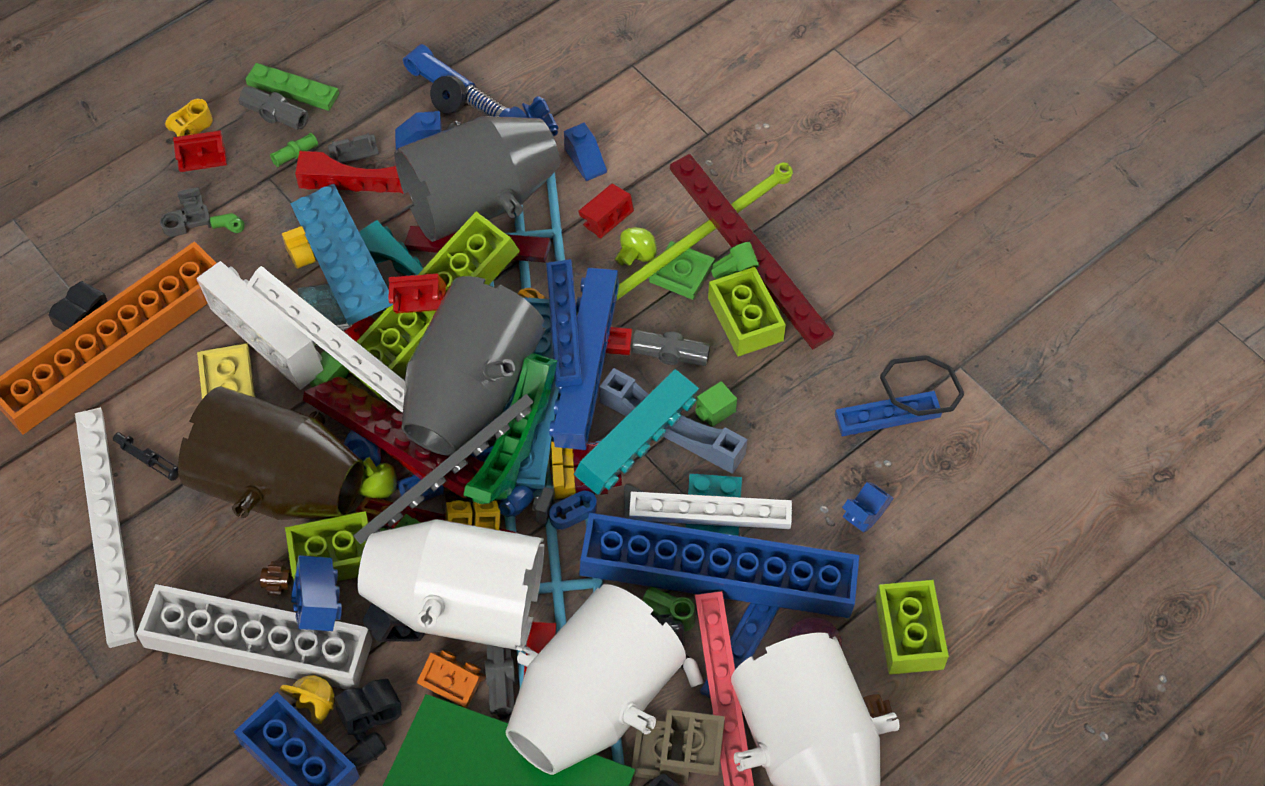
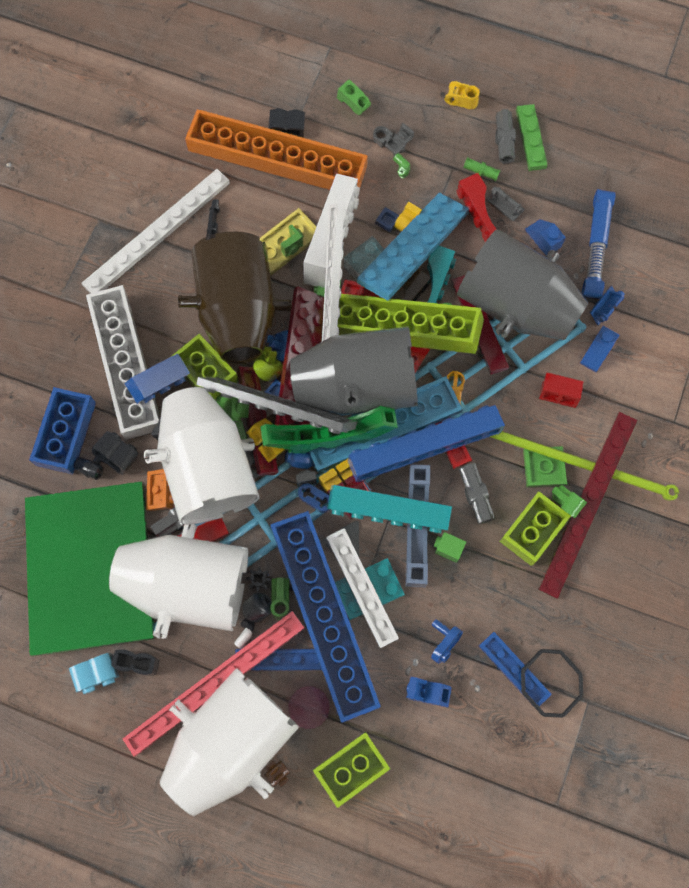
camera: 60 degrees right, 15 degrees up
red hinge [173,130,227,172] -> none
reddish brown gear [260,561,292,596] -> none
yellow piece [280,675,334,724] -> none
red hinge [388,274,446,313] -> none
black piece [430,75,467,113] -> none
blue tile [546,259,583,388] -> none
lime piece [614,227,657,266] -> none
dark tan bracket [632,709,725,784] -> none
none -> bright green bracket [280,224,304,257]
none -> bright green leg [337,79,371,115]
none -> dark blue plate [375,207,399,233]
none -> blue piece [431,619,463,664]

